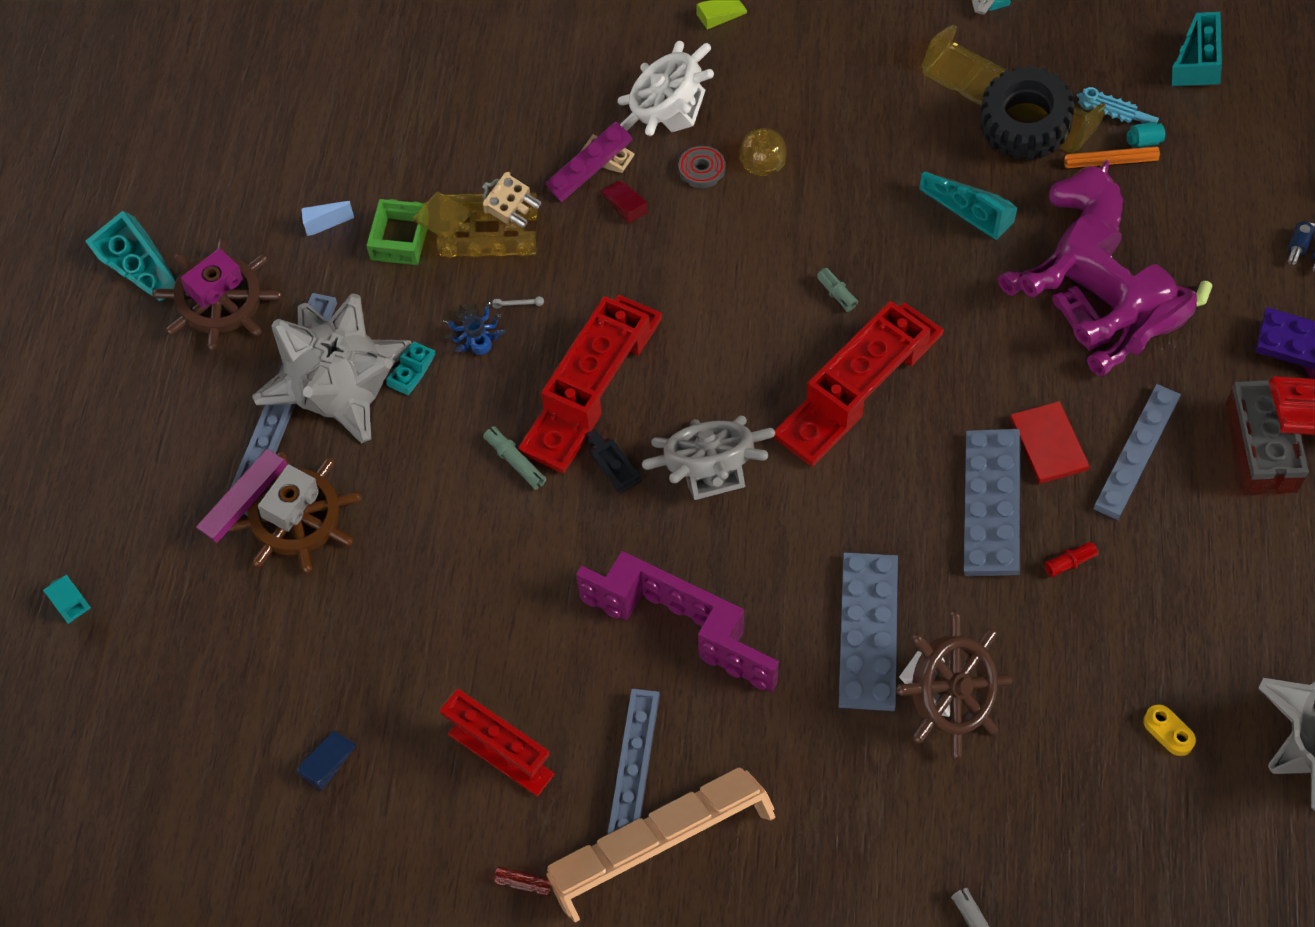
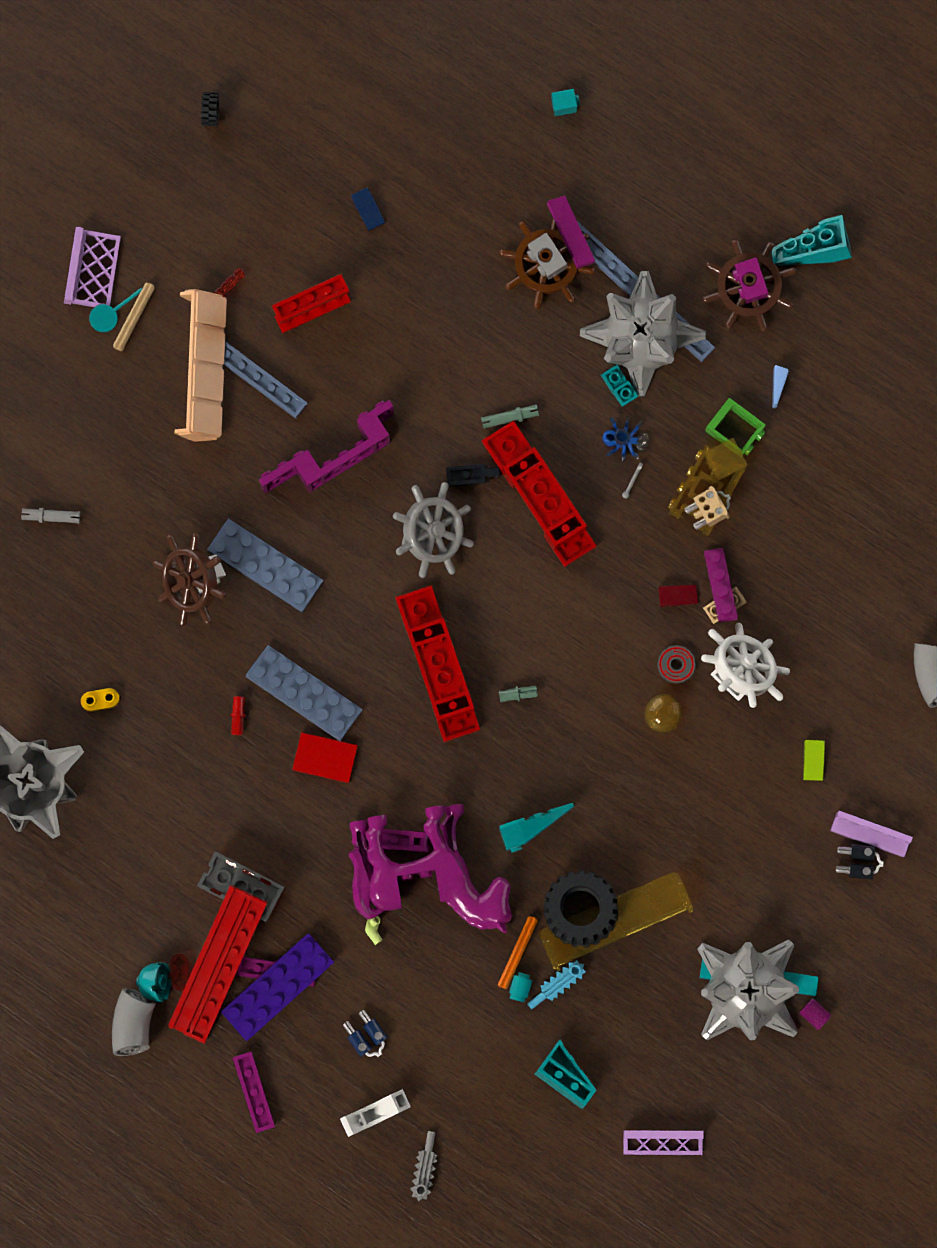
camera: 115 degrees right, 20 degrees up
sand blue plate [1094,384,1181,520] -> none

